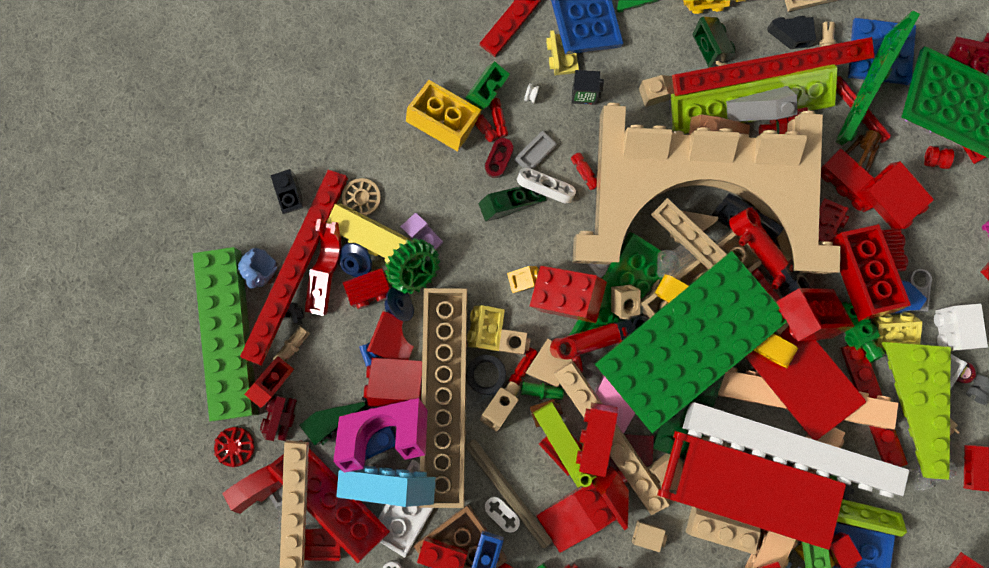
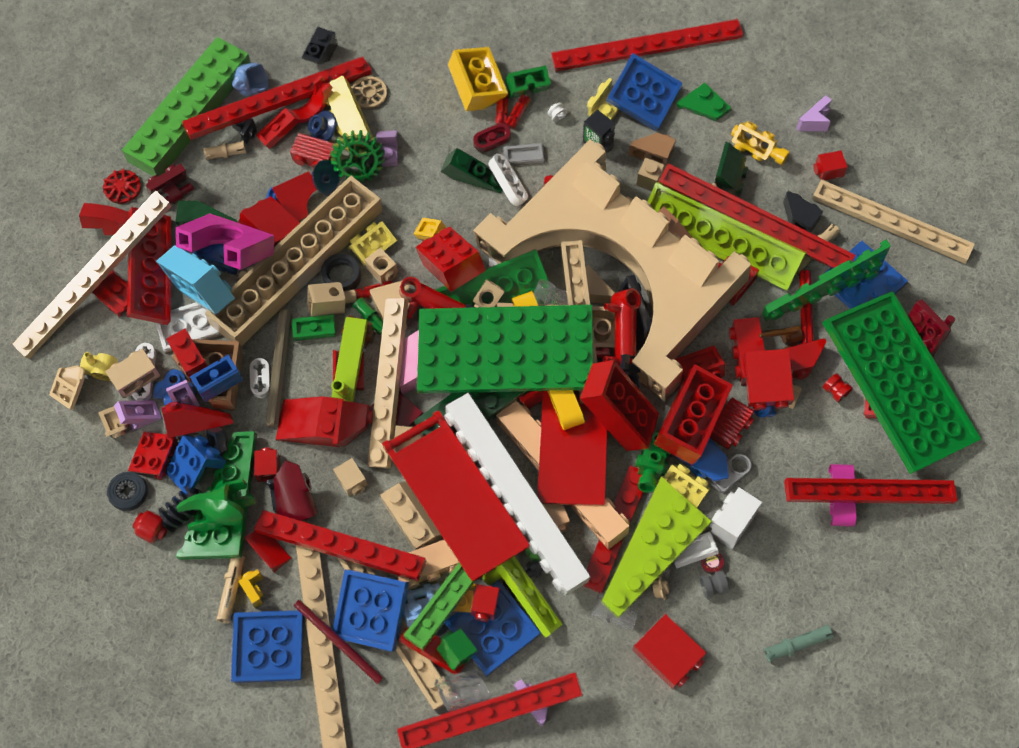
camera: 35 degrees right, 15 degrees down
red brick [244,356,294,408] -> none
red brick [576,402,618,477] -> none
light grey slope [726,86,797,121] -> none
none -> green plate [292,314,336,341]
none -> medium nougat slope [629,133,676,166]
none -> red slope [786,338,827,380]

